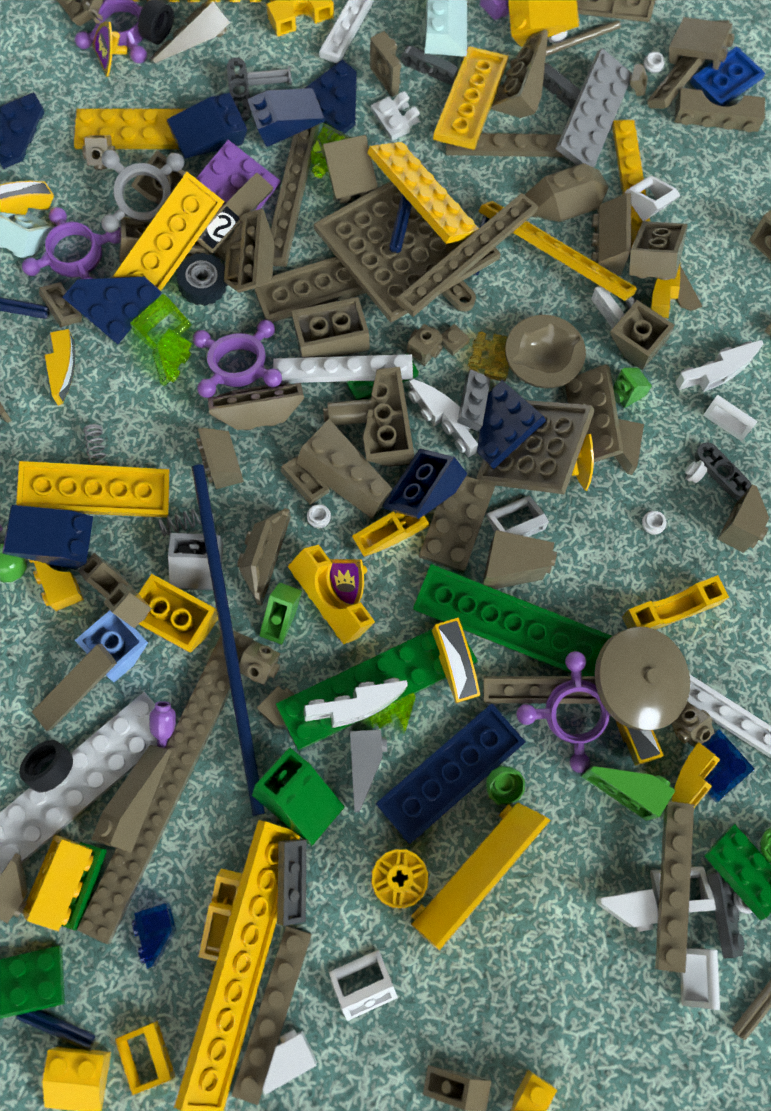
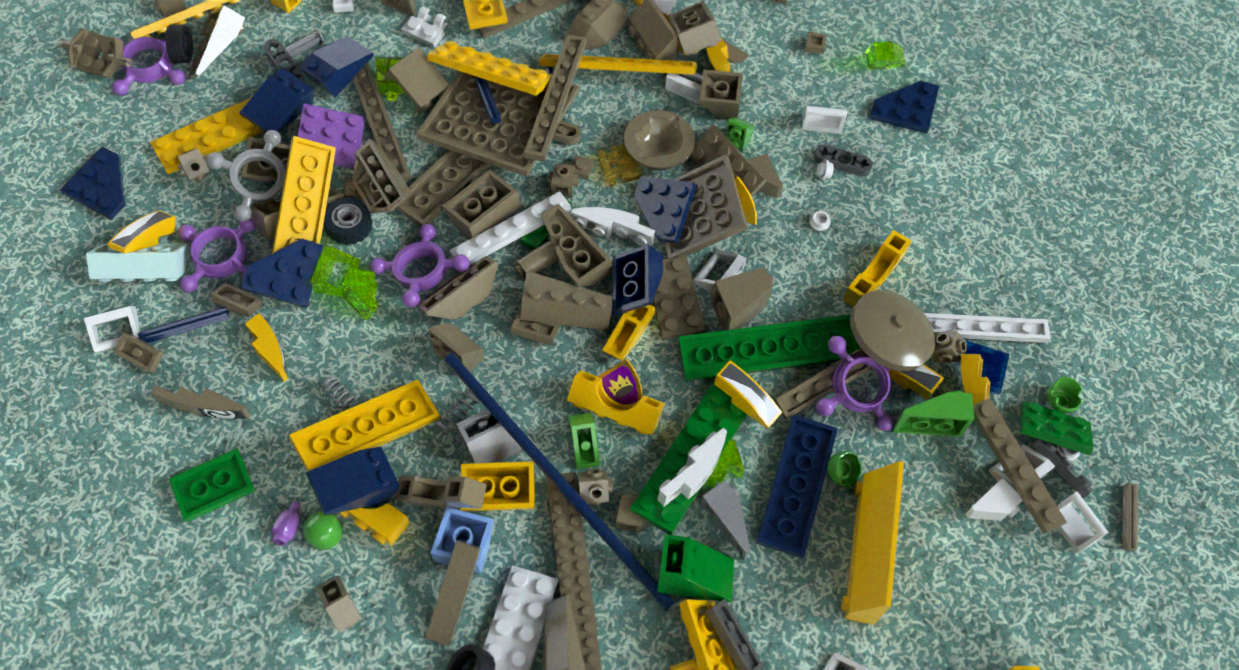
camera: 30 degrees left, 10 degrees down
shield [92,22,127,77] -> none
medium lavender plant [149,701,176,748] -> none
dark tan slope [197,173,274,254] -> none
dark tan wedge [237,508,291,606] -> none
dark blue plate [304,59,357,137] -> none
white plate [307,504,331,528] -> none
yellow wheel [371,849,428,908] -> none
dark grey plate [457,369,491,431] -> none
white slope [675,340,763,392] -> none
dark tan slope [718,484,769,553] -> none

